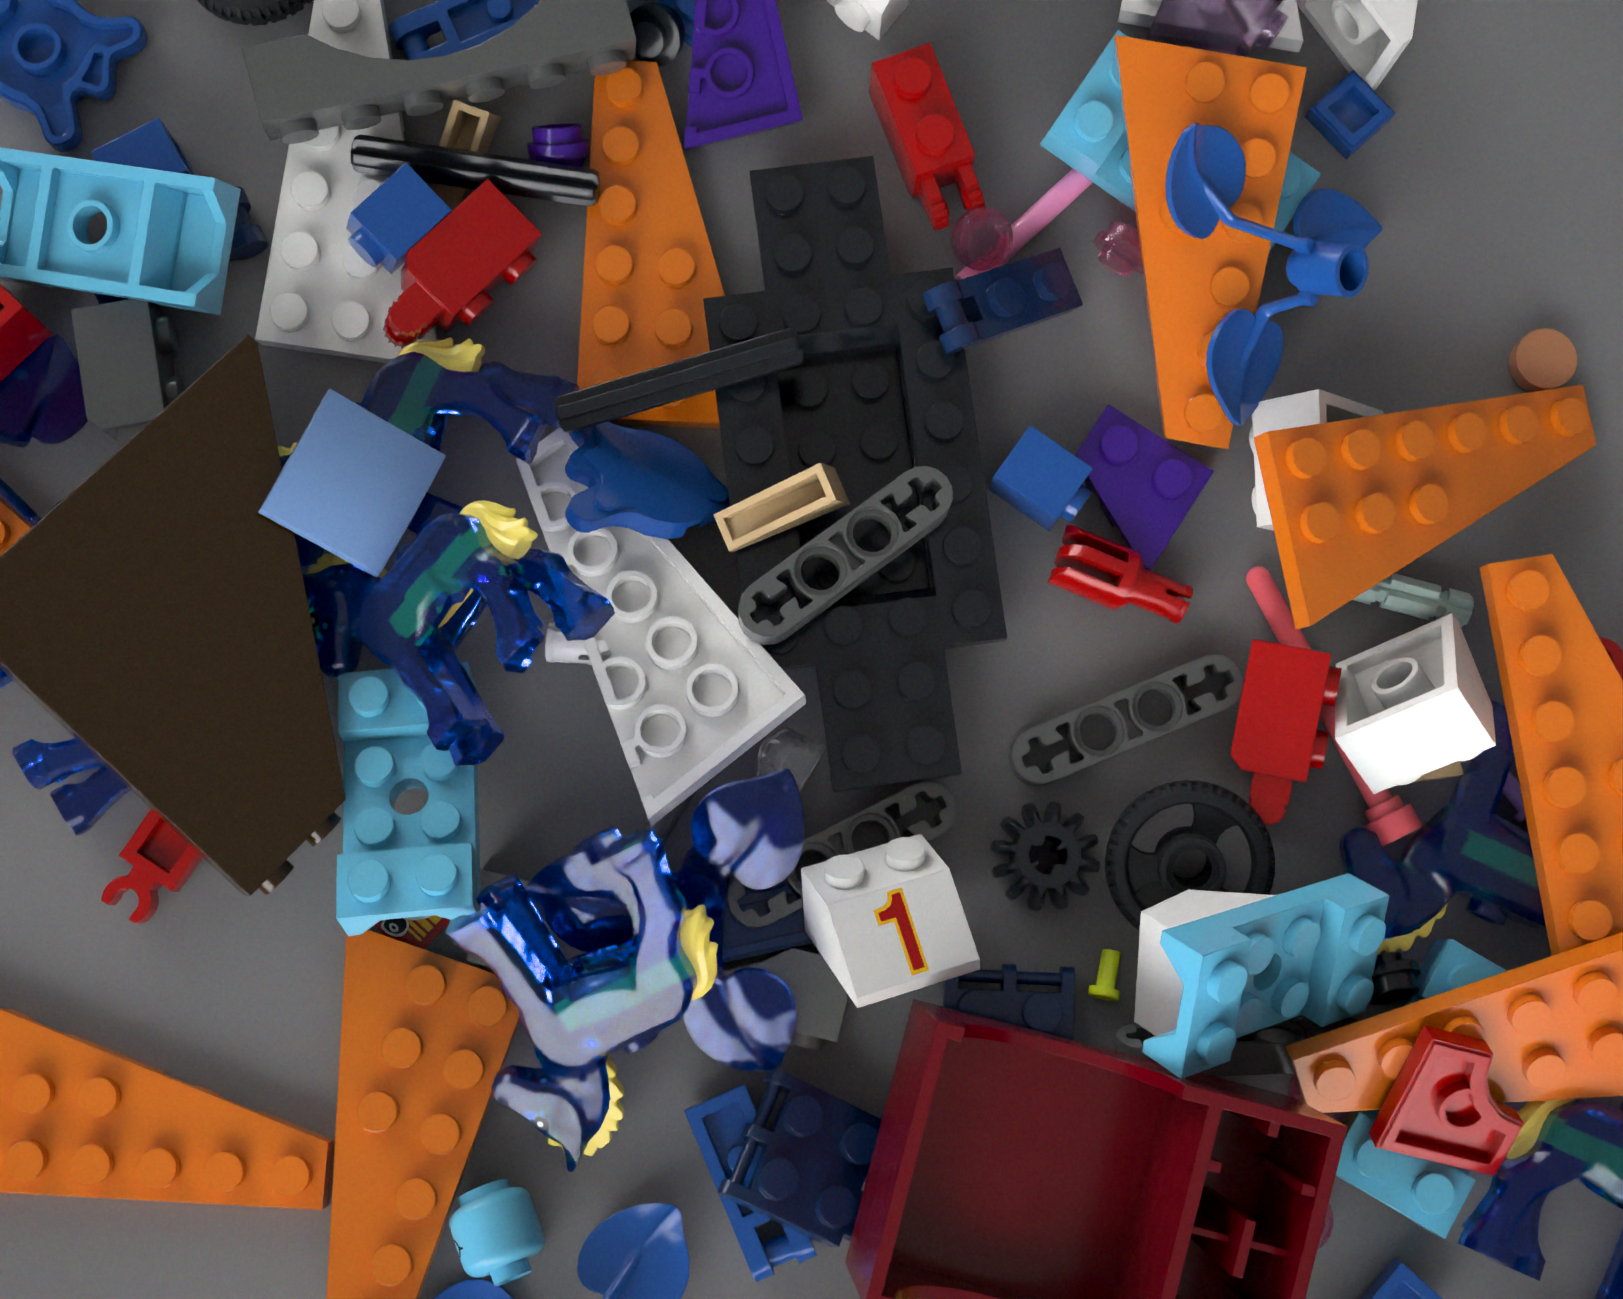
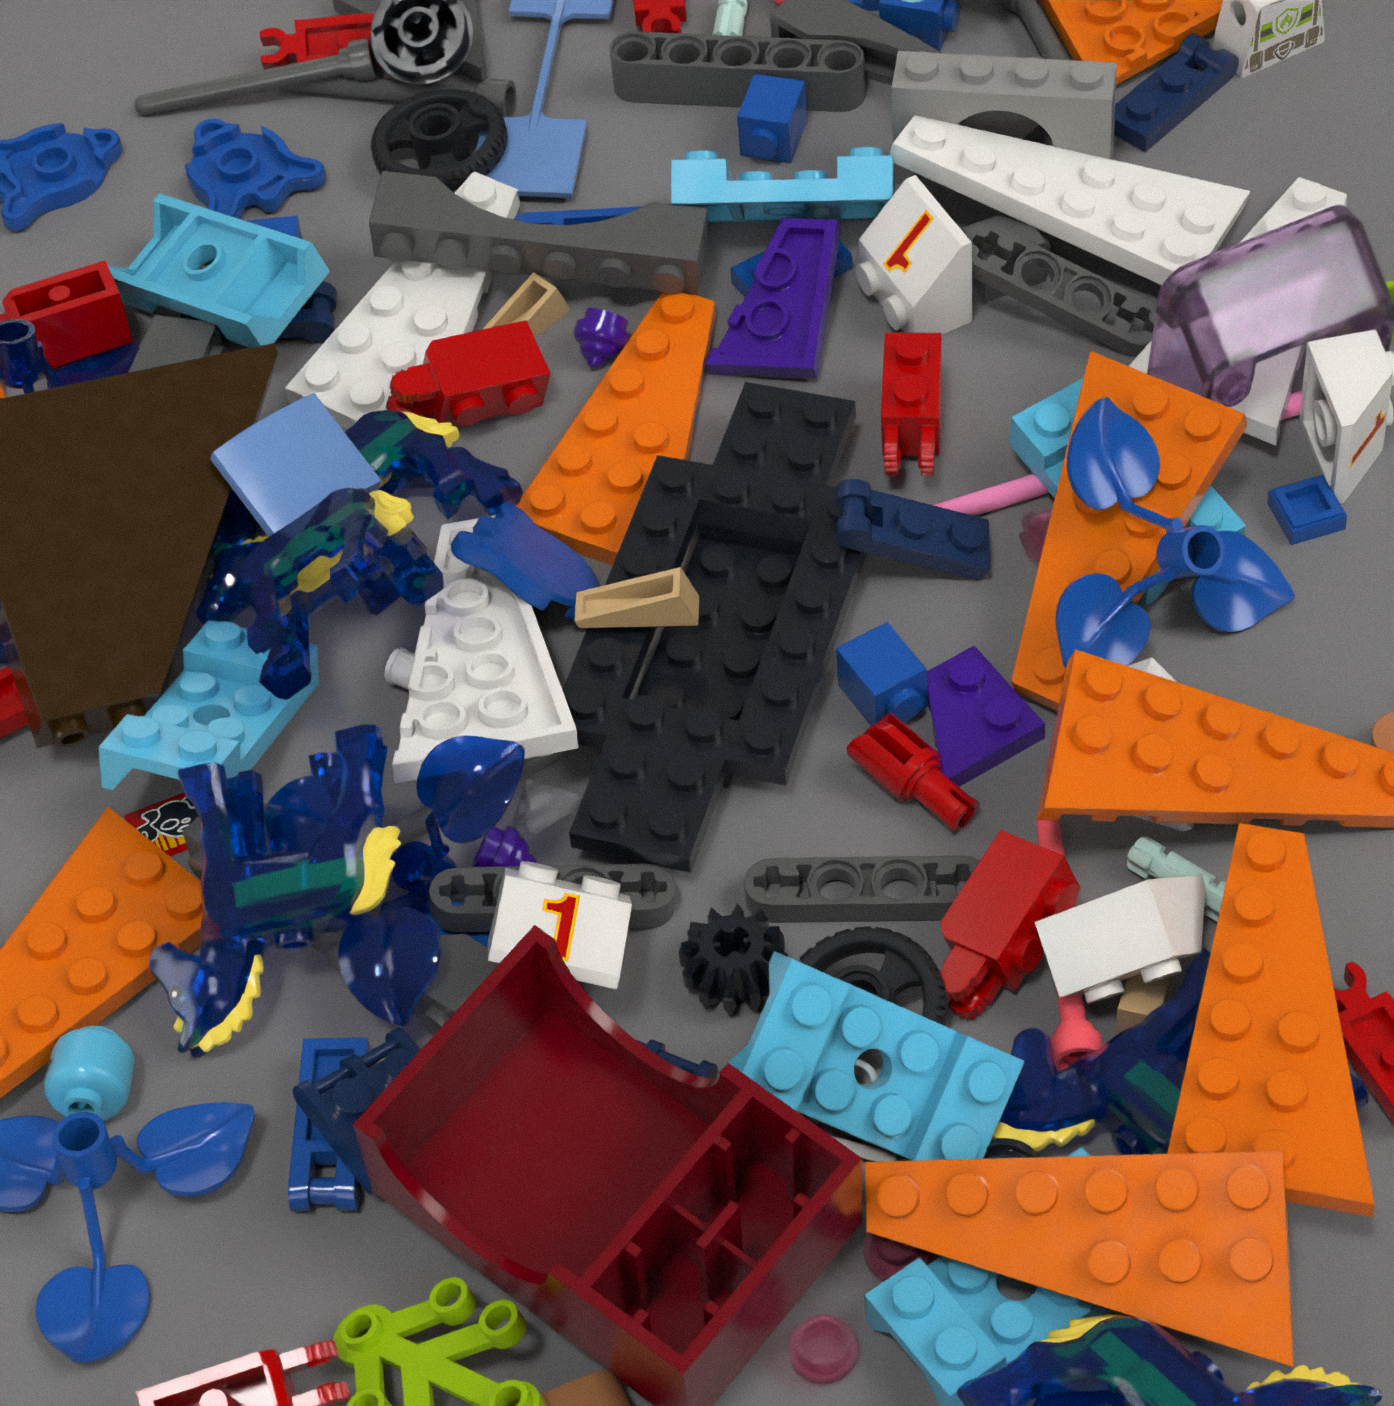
camera: 35 degrees right, 30 degrees down
blue brick [346,163,452,275] -> none
black axle [350,134,600,206] -> none
black axle [554,328,804,433] -> none
black plate [630,2,685,66] -> none
dark grey beam [738,466,953,645] -> none
clear pink plate [951,207,1013,271] -> none
red tile [1368,1025,1524,1176] -> none

